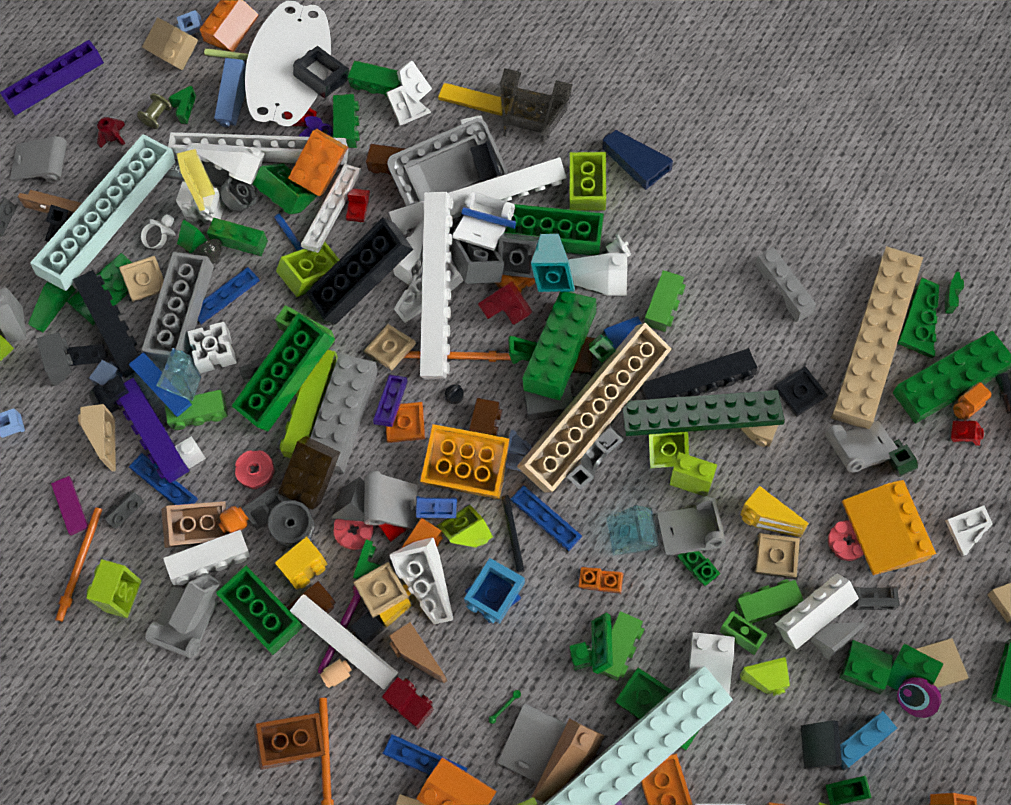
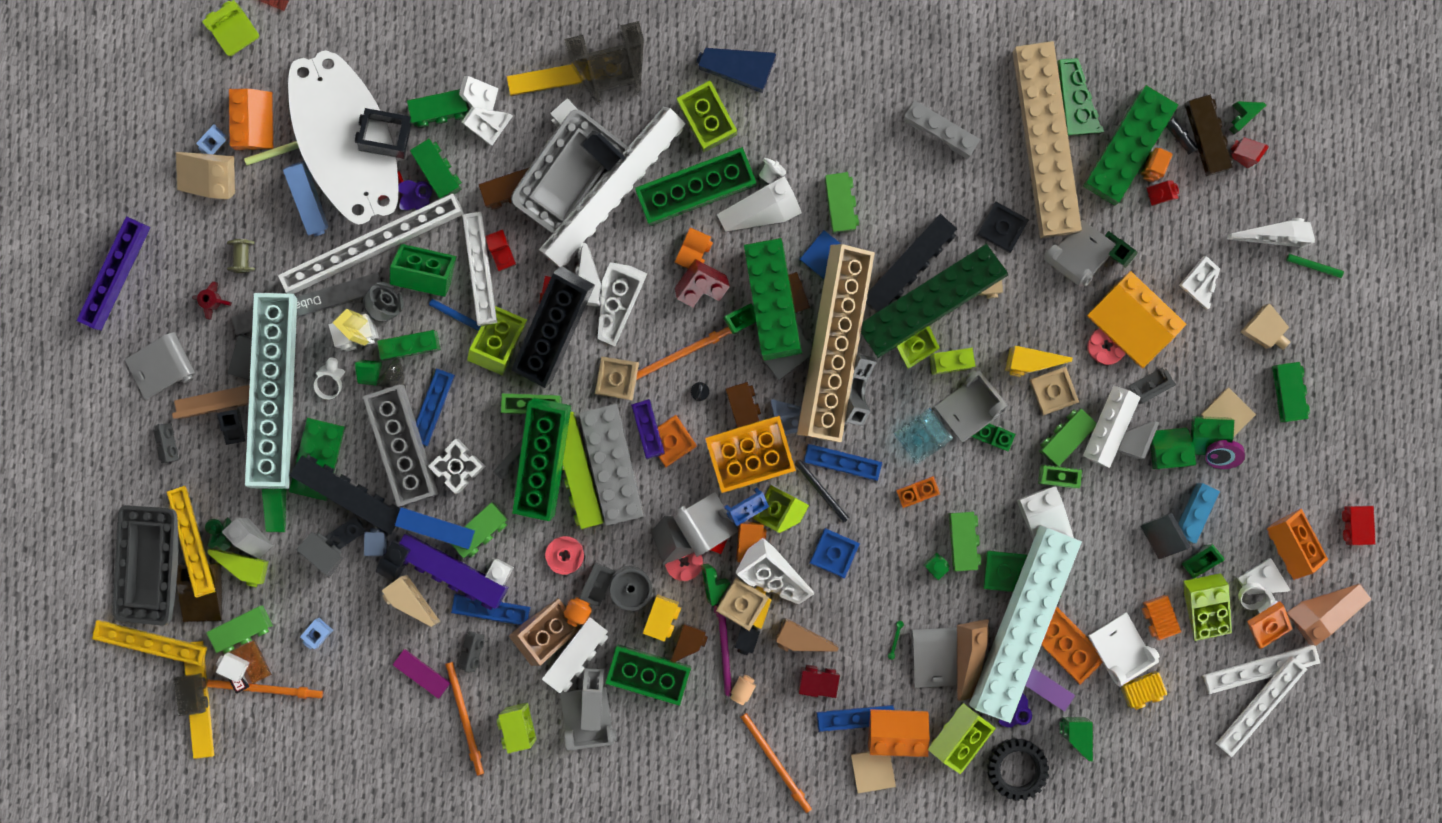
camera: 30 degrees left, 20 degrees up
tan tile [119,256,164,302] -> none
clear light blue slope [156,348,201,401] -> none
green slope [168,86,196,124] -> none
white wedge [187,143,265,184] -> none
dark orange slope [254,713,325,770] -> none
dark brown brick [278,436,341,510] -> none
orange brick [288,129,349,196] -> none
white tile [290,594,398,690] -> none
white brick [420,192,453,380] -> none
dark grey brick [450,238,504,284] -> none
white door [452,191,515,251] -> none
blue bar [462,207,516,229] -> none
dark azure window [464,558,525,624] -> none
dark grey slope [499,233,539,278] -> none
teal slope [531,234,575,292] -> none
green brick [589,334,616,363] -> none
green tile [591,612,613,674] -> none
lime slope [740,657,790,696] -> none
green slope [945,272,964,314] -> none

